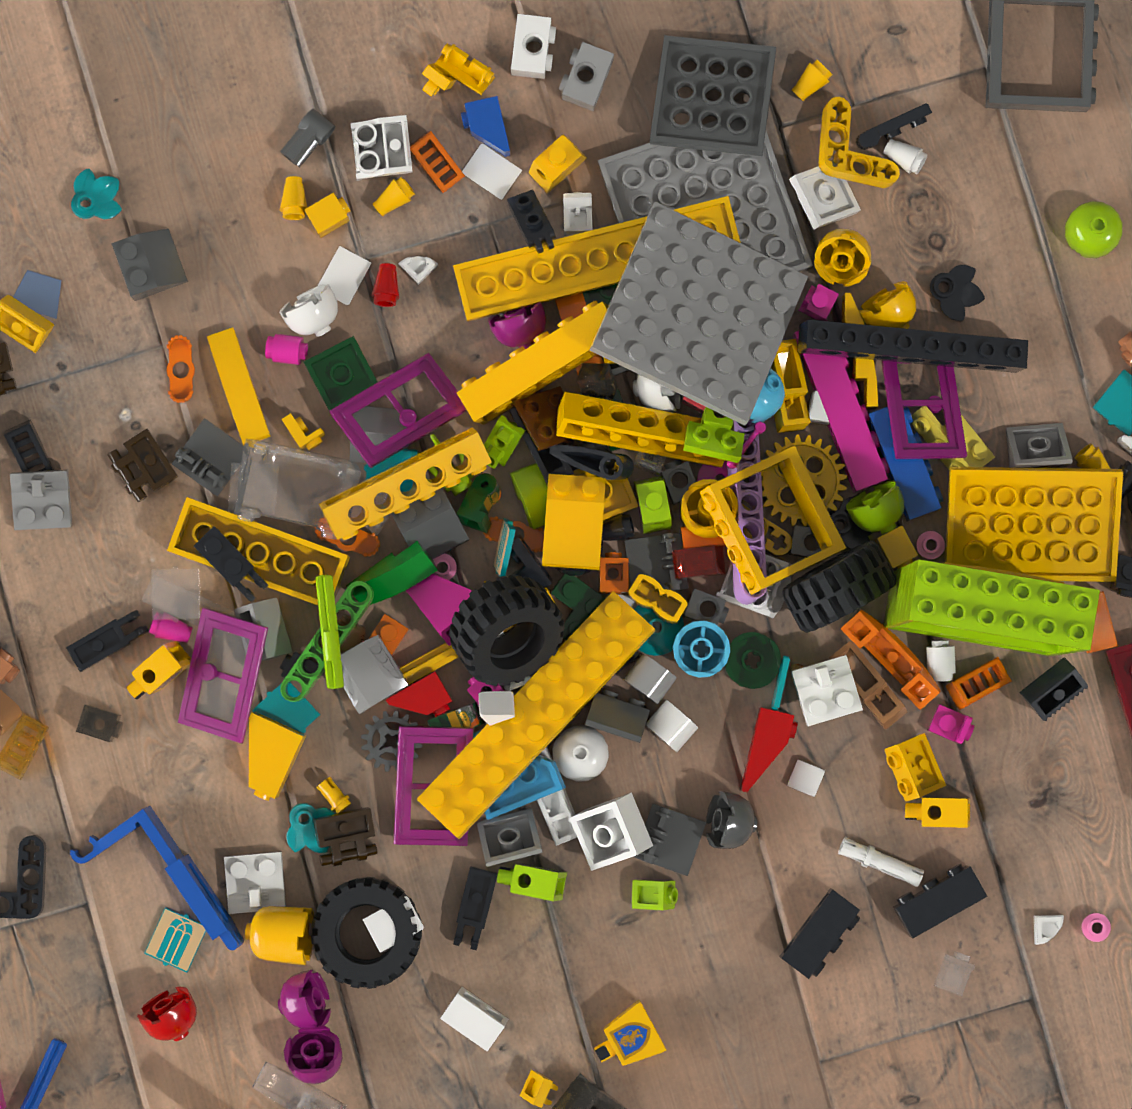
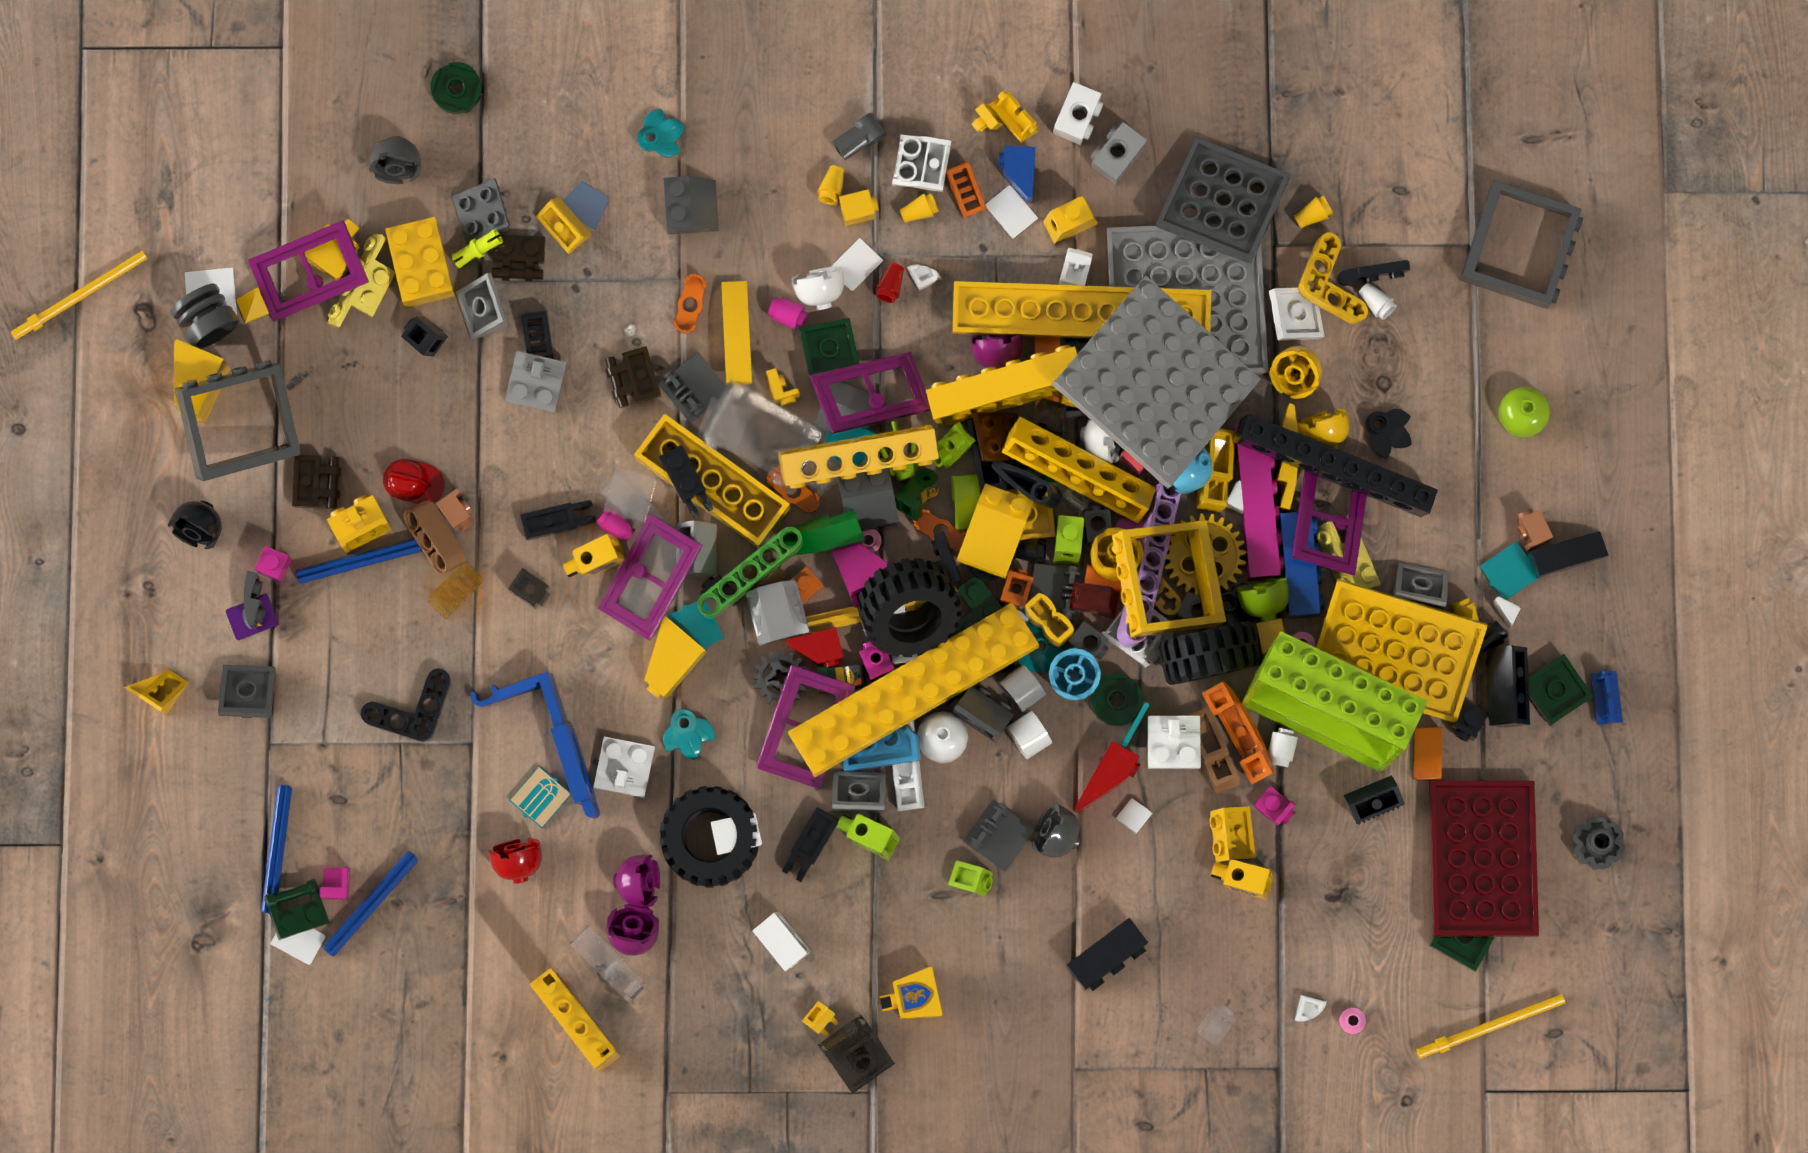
camera: 15 degrees right, 5 degrees down
yellow cylinder [245,906,315,965] -> none
dark brown plate [313,807,378,867] -> none
lime axle [315,575,344,689] -> none
yellow pin [316,776,351,813] -> none
white slope [478,691,515,726] -> none
teal piece [493,518,516,577] -> none
black hinge [507,189,556,254] -> none
white brick [570,793,653,871] -> none
lime plate [683,407,745,463] -> none
dark pink hinge [727,422,766,469] -> none
dark pink brick [798,284,839,321] -> none
white pin [838,837,924,887] -> none
black brick [893,864,988,939] -> none
orange slope [946,657,1012,710] -> none

